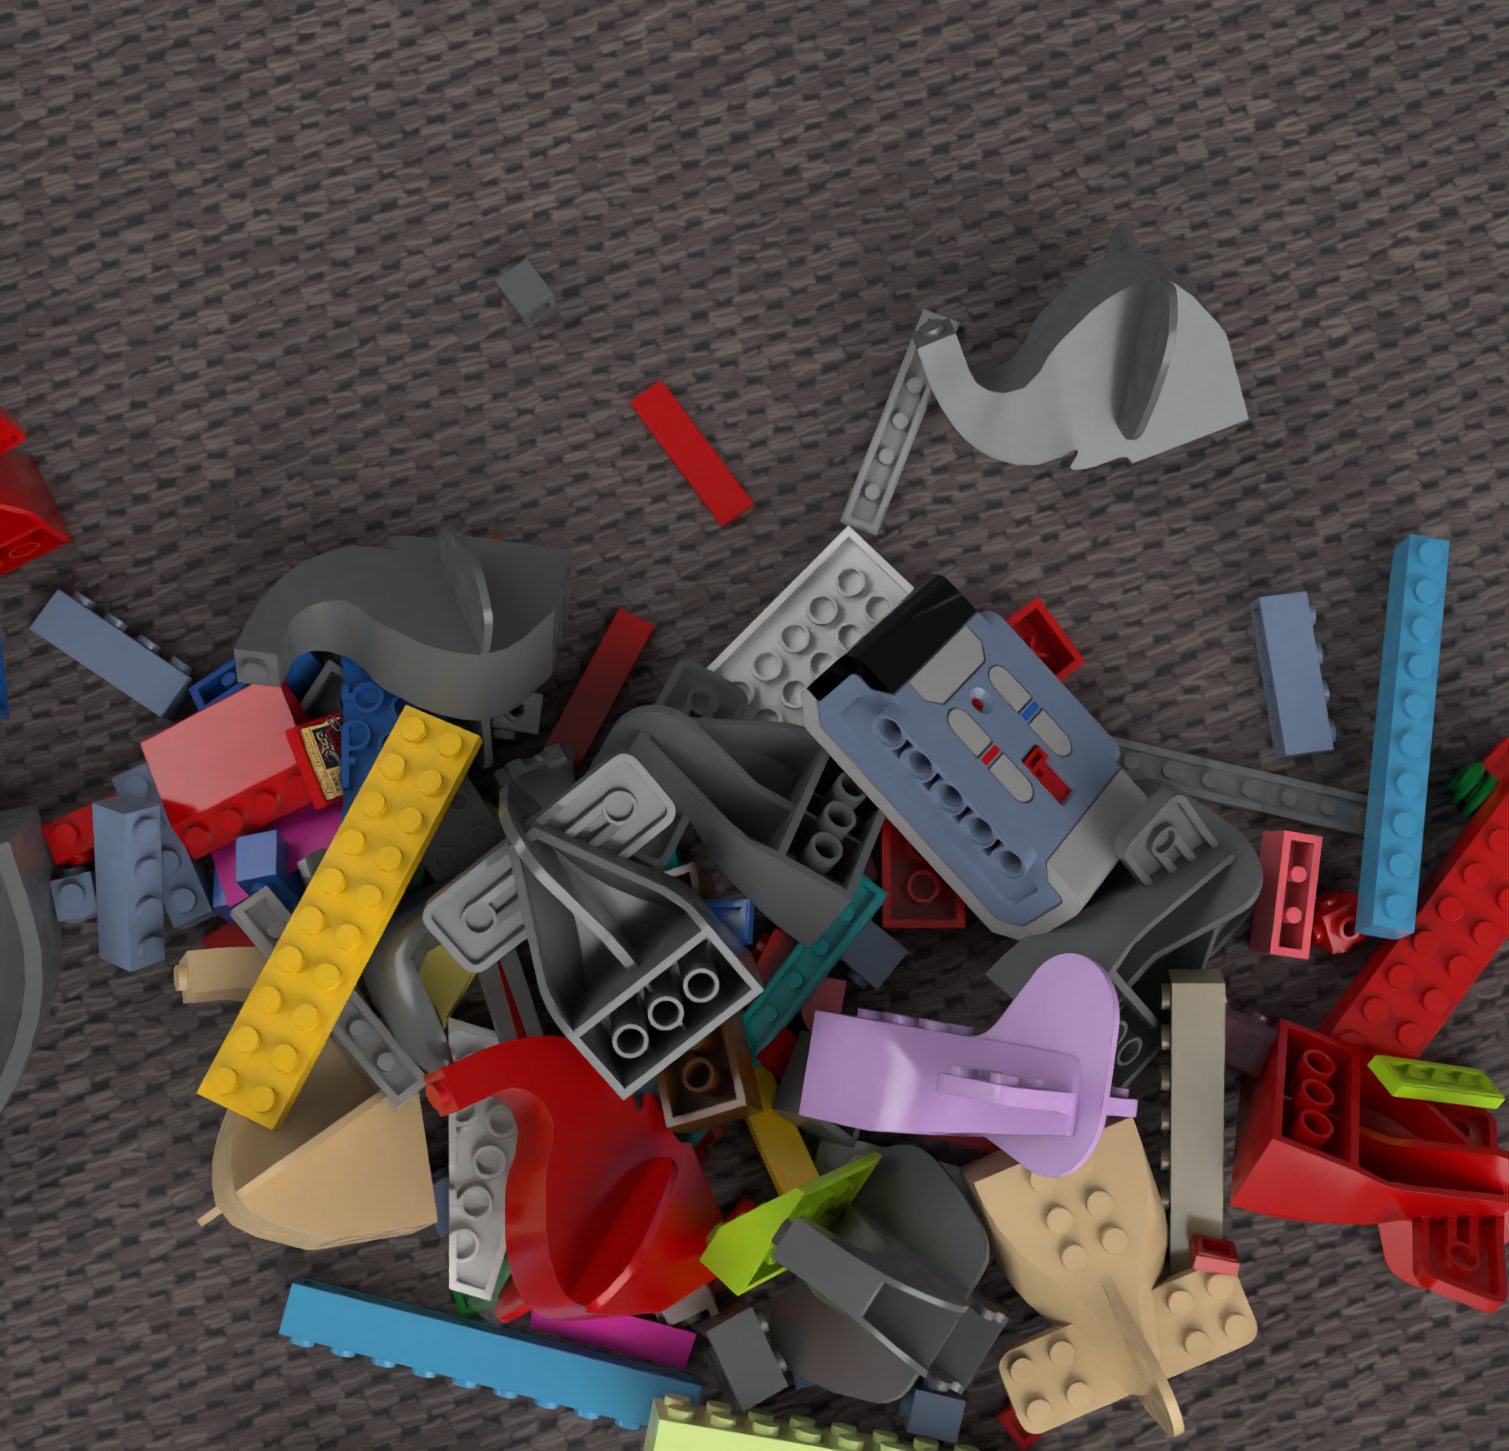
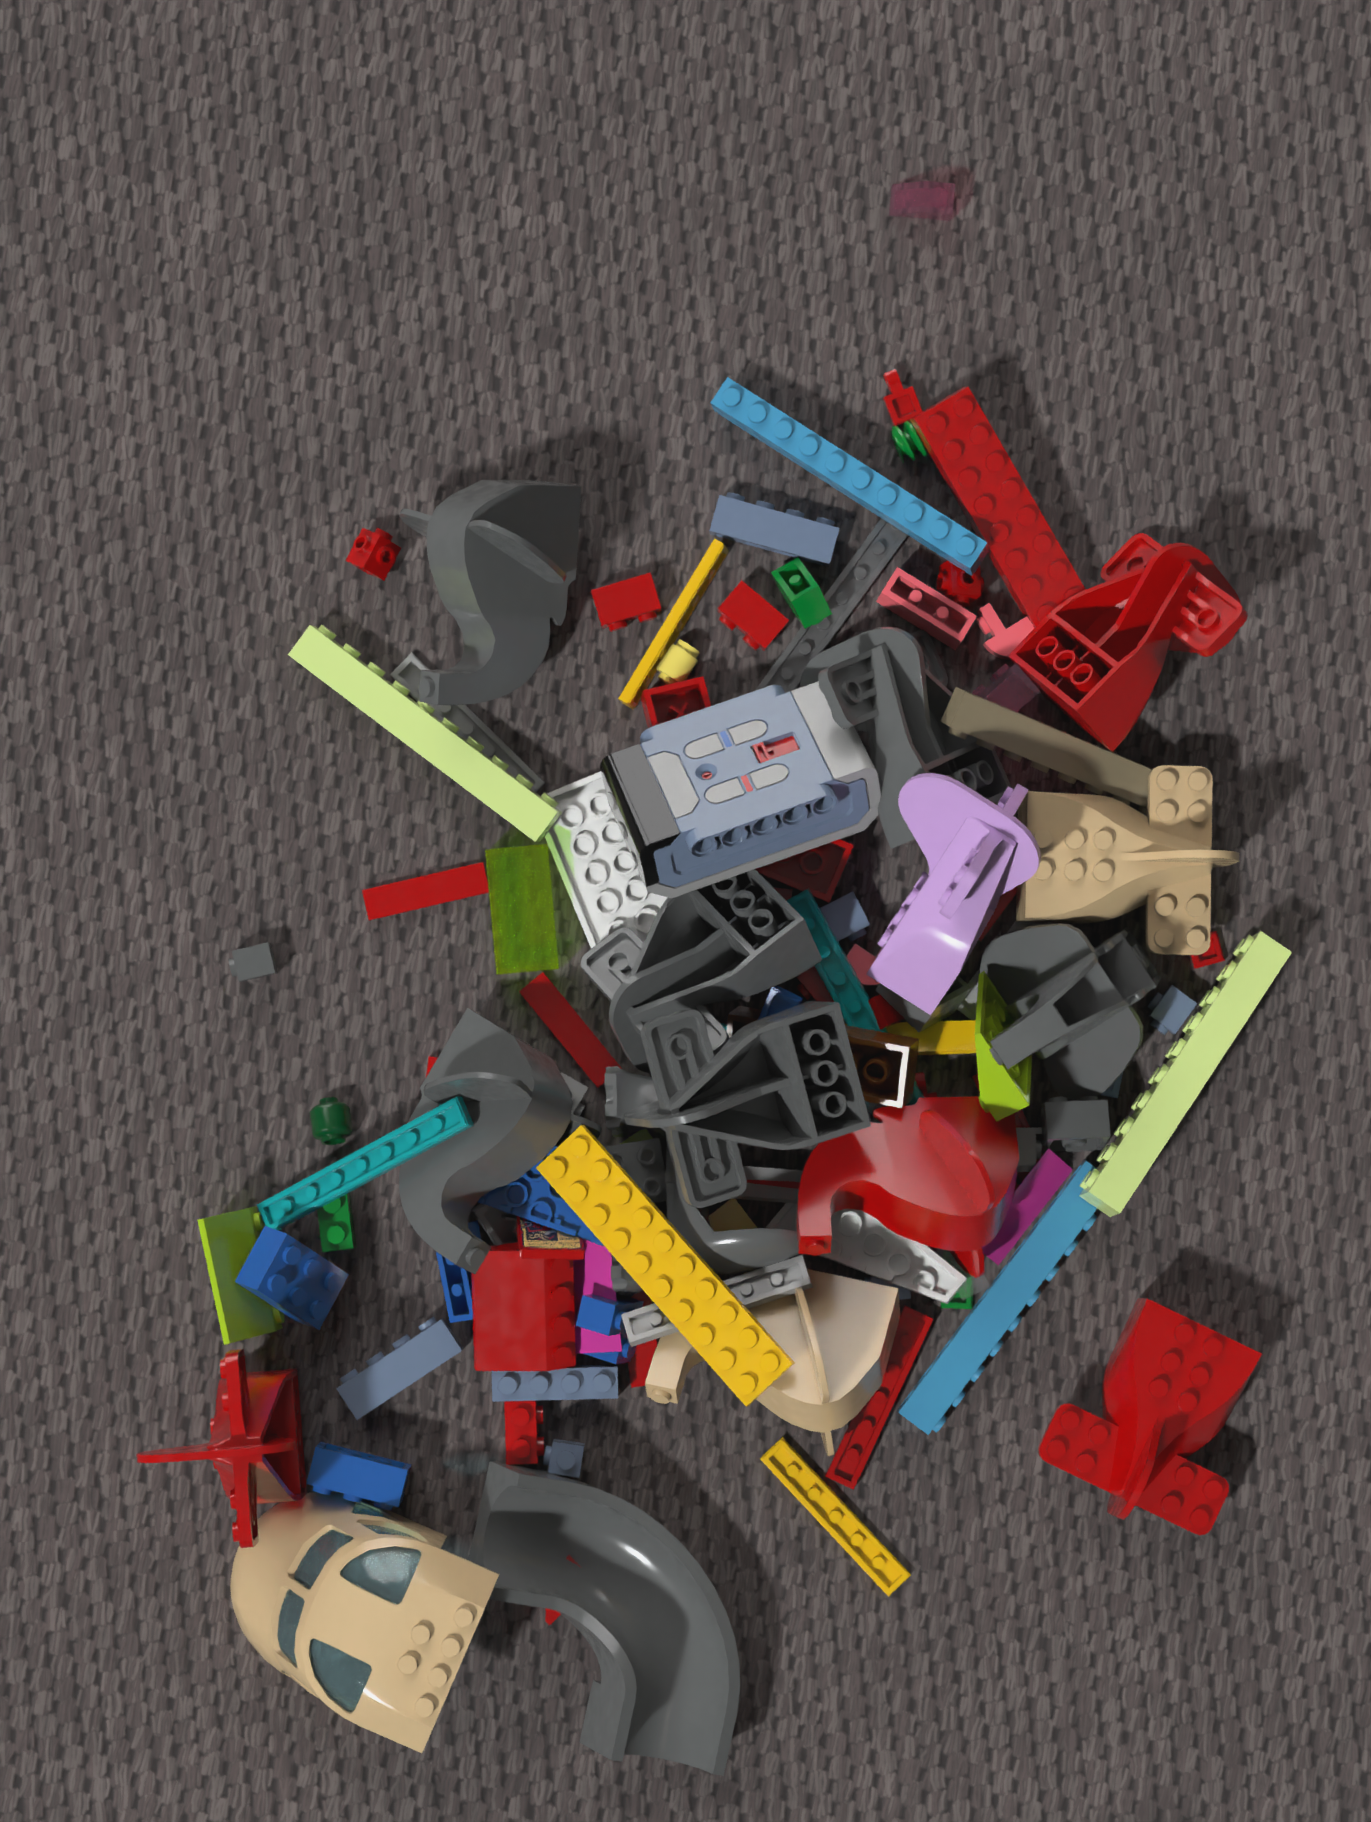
camera: 60 degrees left, 5 degrees up
sand blue brick [92,793,165,972] -> none
red tile [1189,1234,1240,1277] -> none
lime tile [1367,1055,1505,1109] -> none
none -> lime slope [197,1206,285,1345]
none -> blue brick [235,1226,349,1330]
none -> teal tile [257,1096,474,1231]
none -> yellowish green brick [288,624,562,842]
none -> dark green head [310,1097,352,1145]
none -> green brick [317,1192,356,1252]
none -> red brick [345,528,401,581]
none -> clear neon green piece [485,844,560,975]
none -> red brick [591,572,662,632]
none -> yellow tile [618,538,729,709]
none -> light yellow brick [656,639,700,685]
none -> red brick [717,580,789,651]
none -> yellow tile [760,1437,911,1597]
none -> green brick [771,557,832,629]
none -> red plate [825,1305,933,1490]
none -> coral brick [976,602,1034,660]

